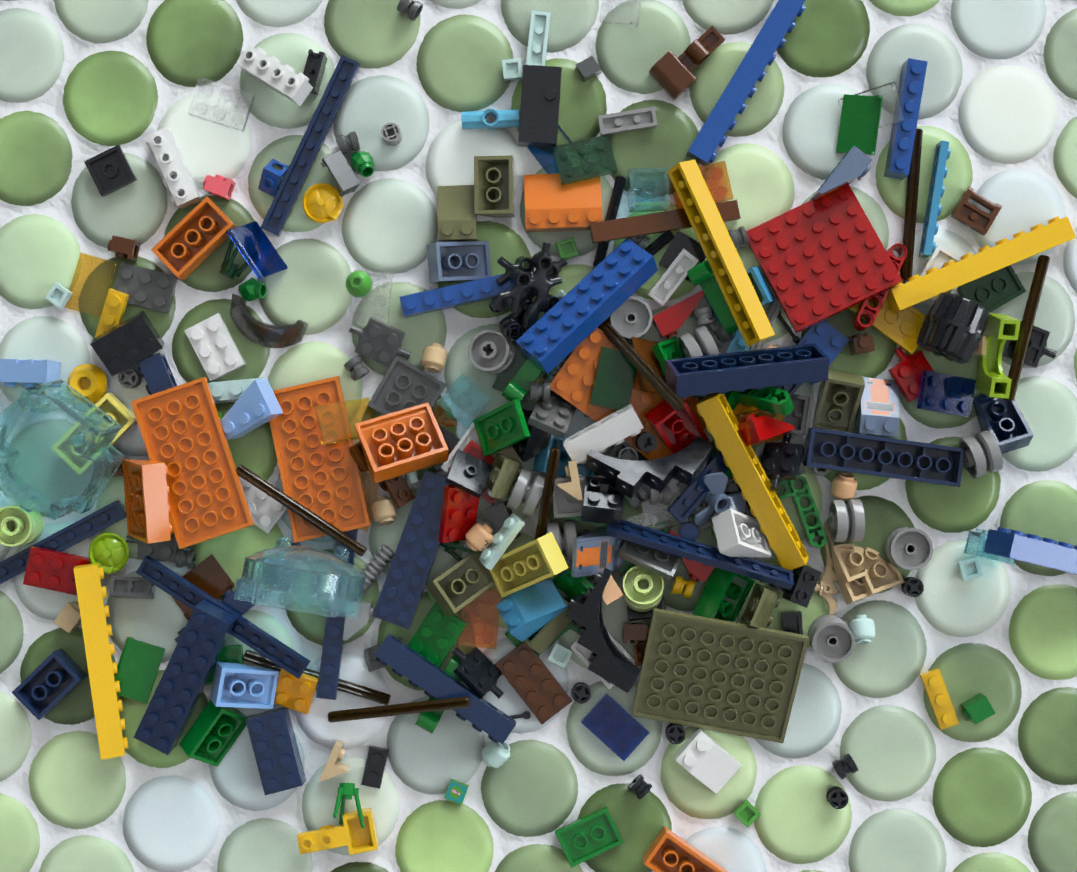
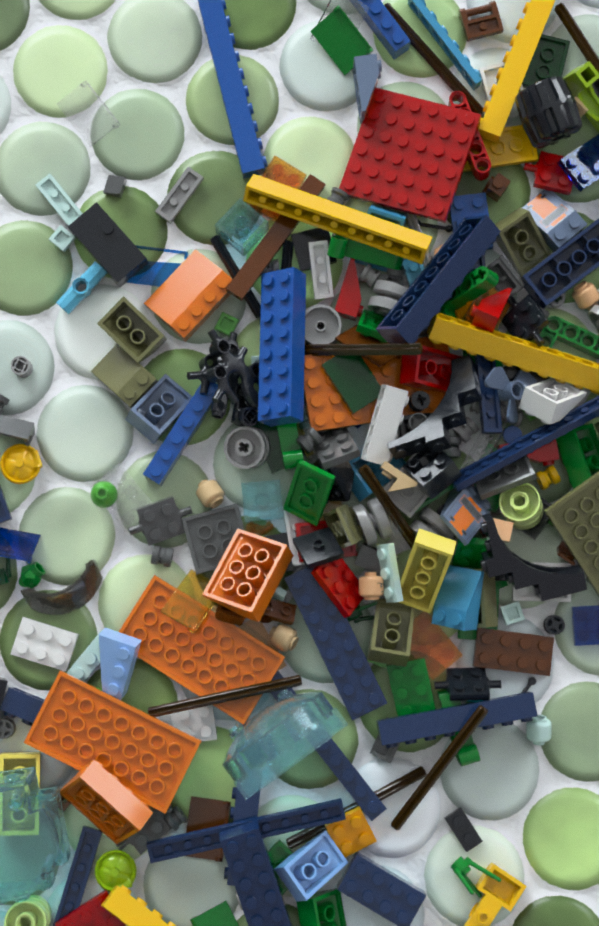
camera: 55 degrees left, 5 degrees down
dark grey hinge [109,576,154,599] -> none
tan slope [319,740,351,781] -> none
light grey slope [343,600,375,641] -> none
green rock [351,151,375,178] -> none
light grey piece [351,545,395,595] -> none
tile [444,779,469,805] -> none
clear green plate [552,135,617,185] -> none
reddish brown brick [622,622,649,644] -> none
reddish brown plate [649,26,725,101] -> none

